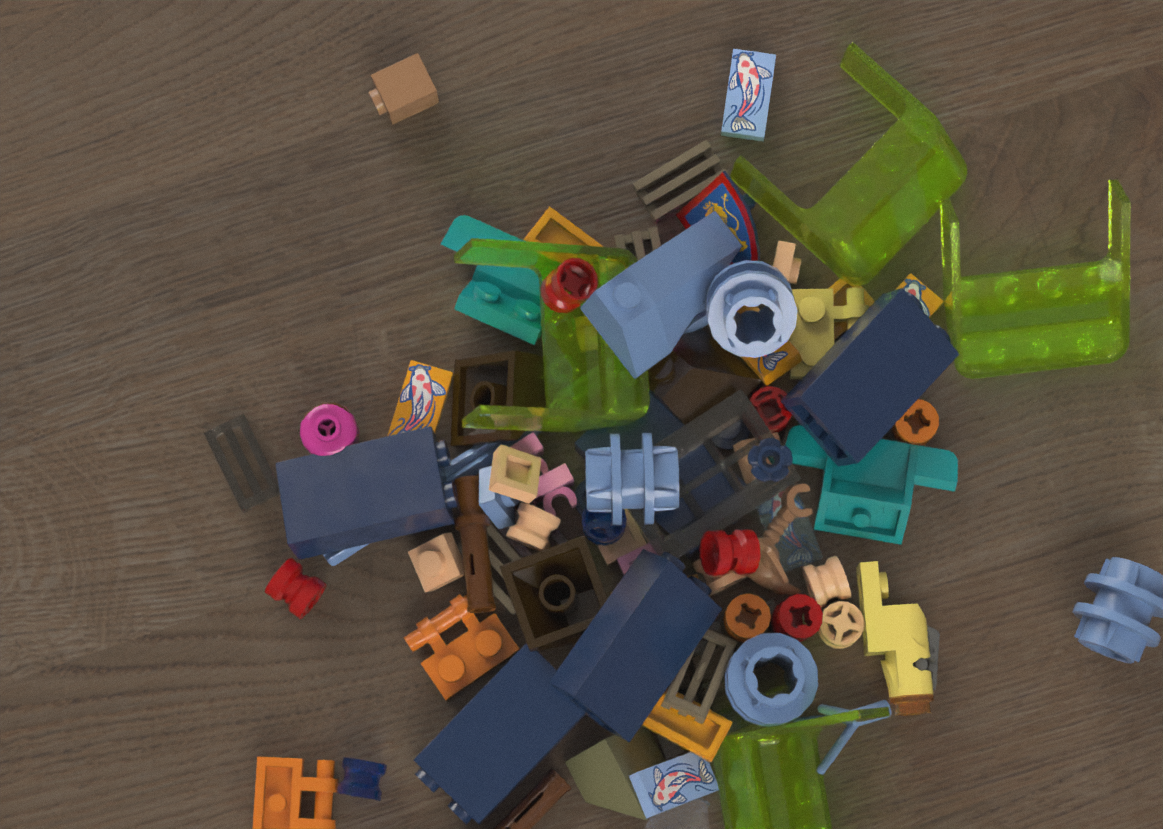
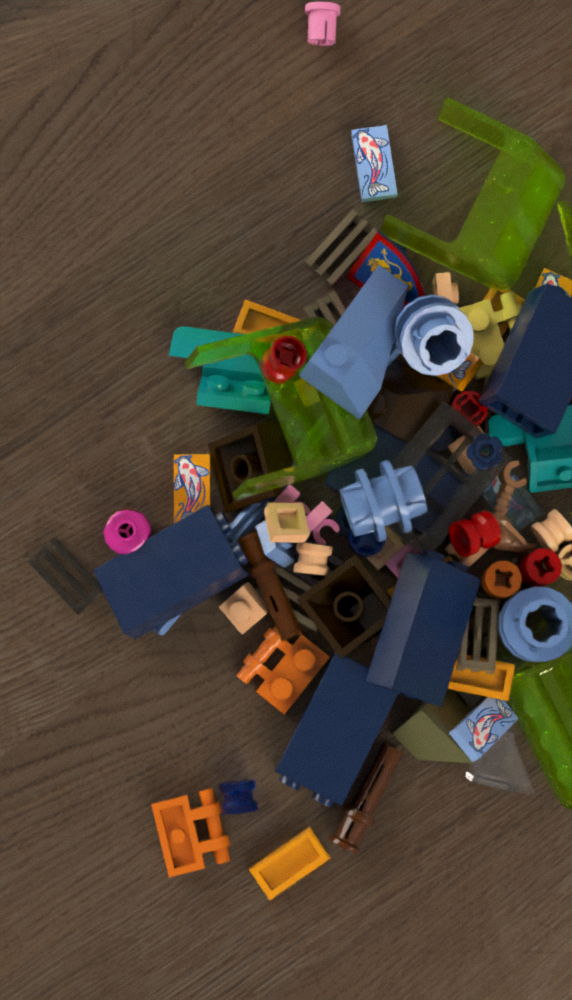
camera: 20 degrees left, 5 degrees up
red wheel [264,557,327,620] -> none
medium nougat brick [368,53,439,125] -> none

